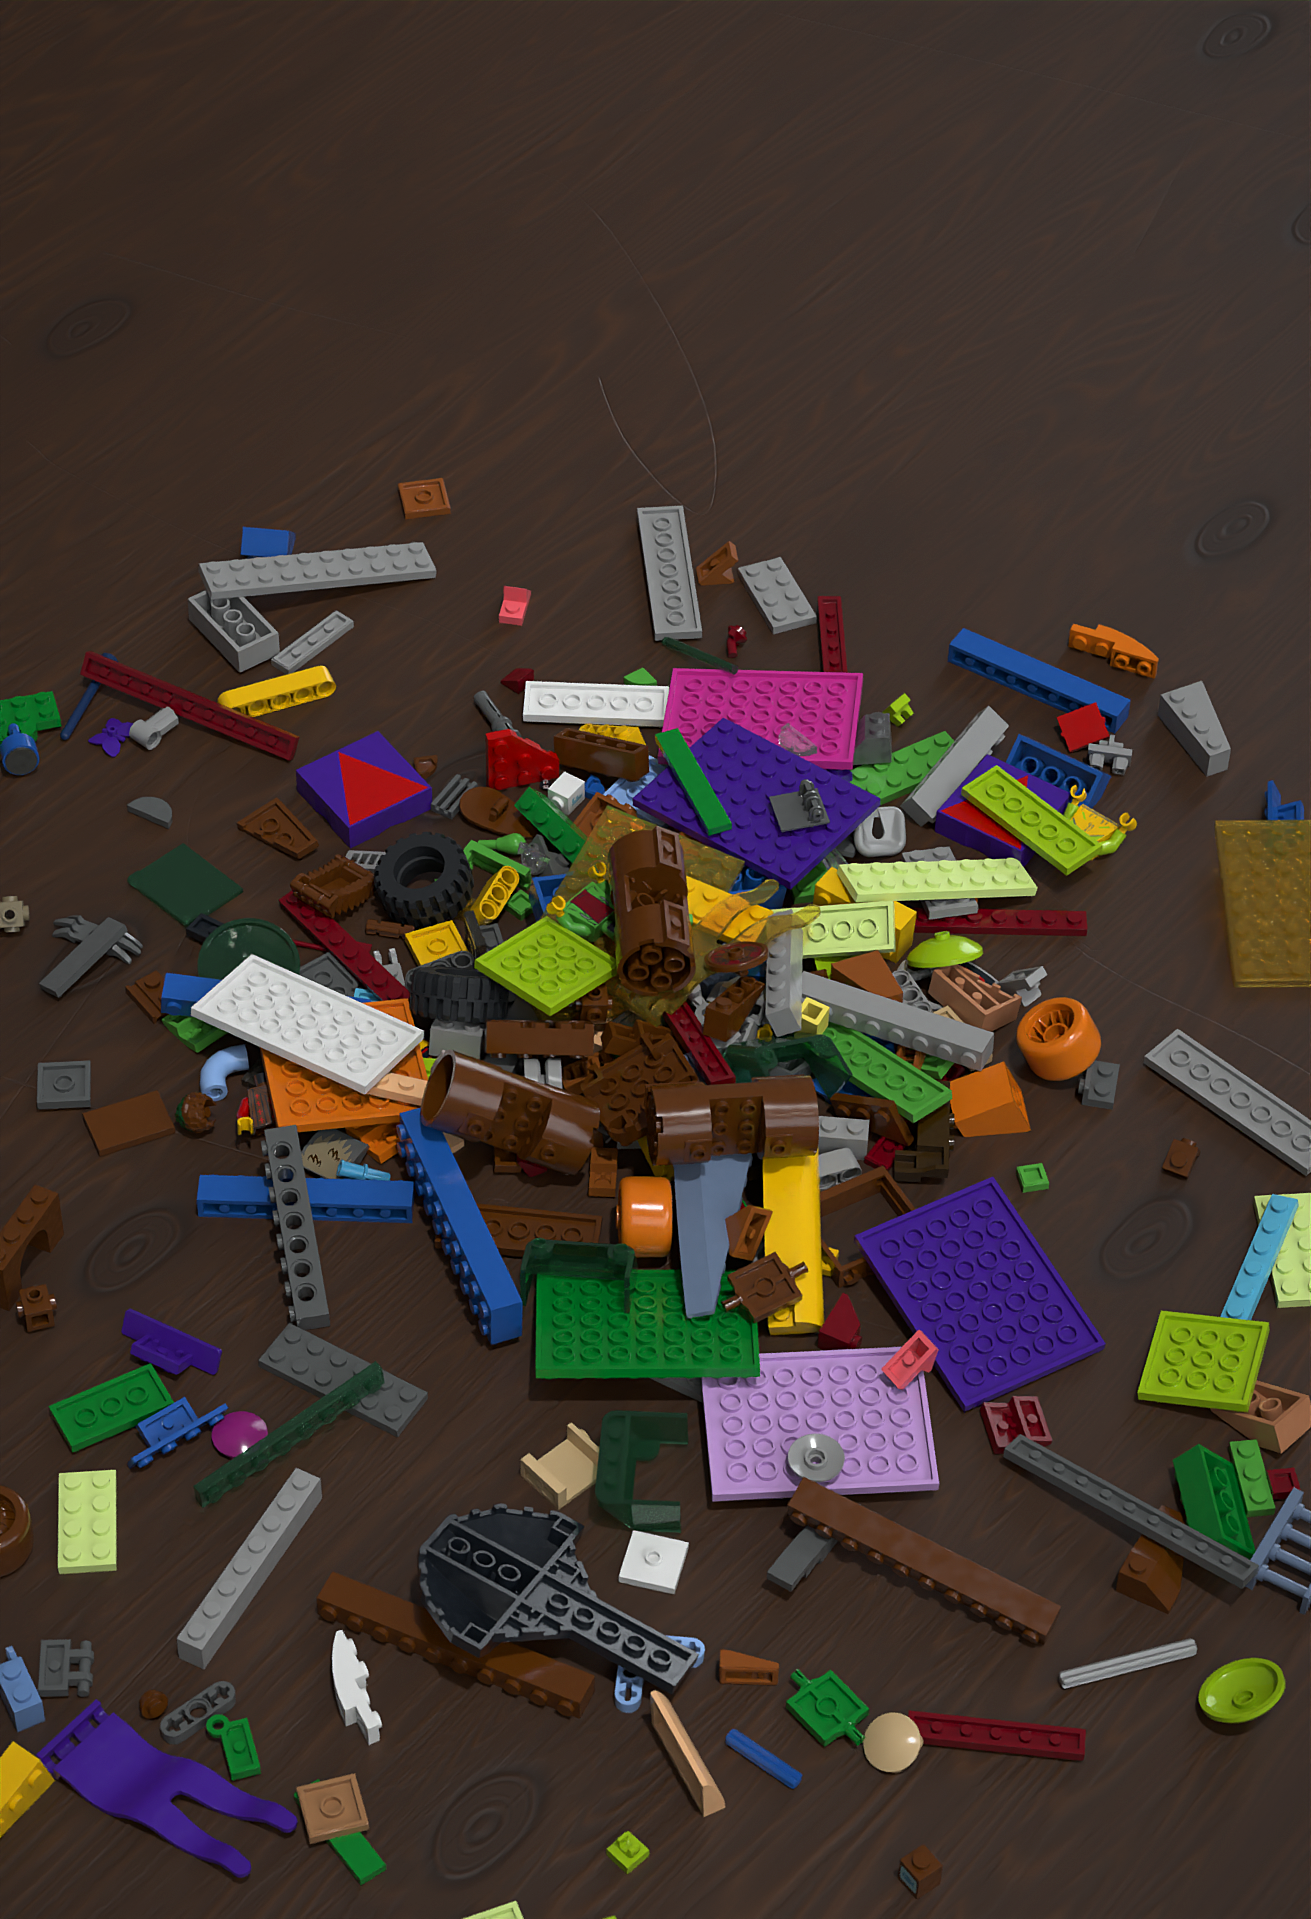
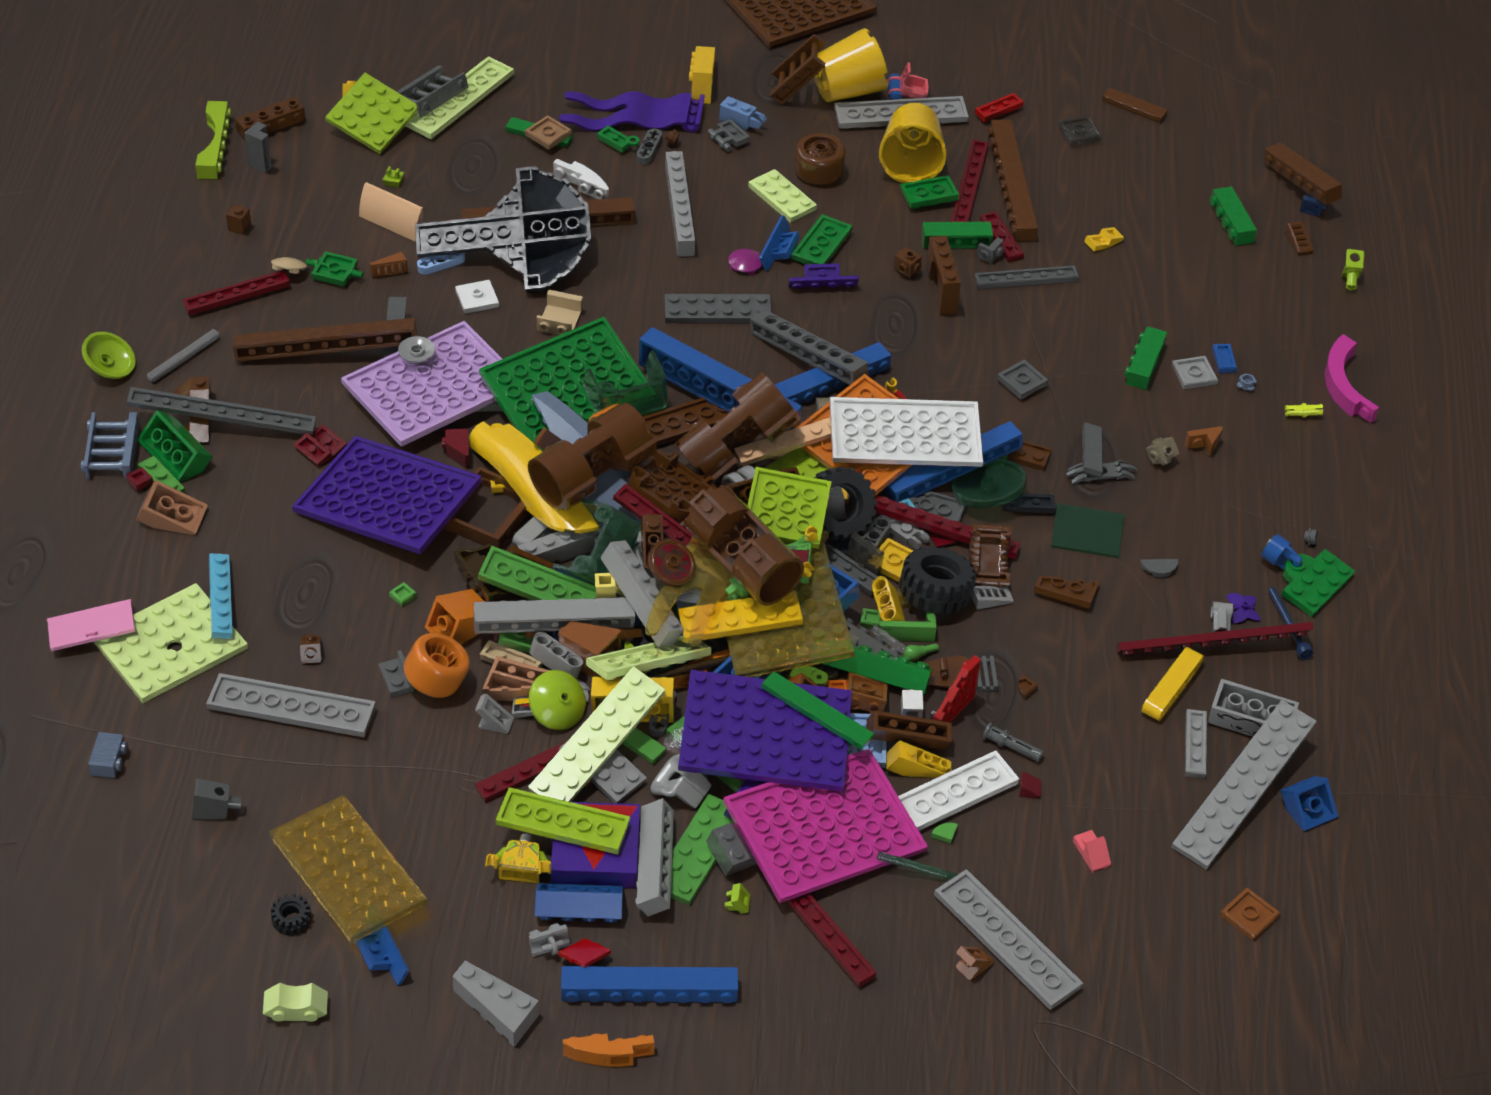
camera: 145 degrees right, 0 degrees up
reddish brown tile [82,1090,175,1156] -> none
reddish brown piece [175,1092,217,1134] -> none
clear green plate [193,1361,385,1508] -> none
dark purple tile [296,731,432,848] -> none
dark azure axle [336,1159,390,1181] -> none
clear green windscreen [595,1410,689,1533] -> none
reddish brown plate [721,1252,809,1323] -> none
blue axle [725,1729,802,1789] -> none
dark red plate [727,625,747,658] -> none
light grey plate [738,557,817,634] -> none
dark grey hinge [769,779,830,832] -> none
clear tile [779,723,817,756] -> none
coral slope [881,1330,939,1390] -> none
lime plate [1138,1311,1270,1412] -> none

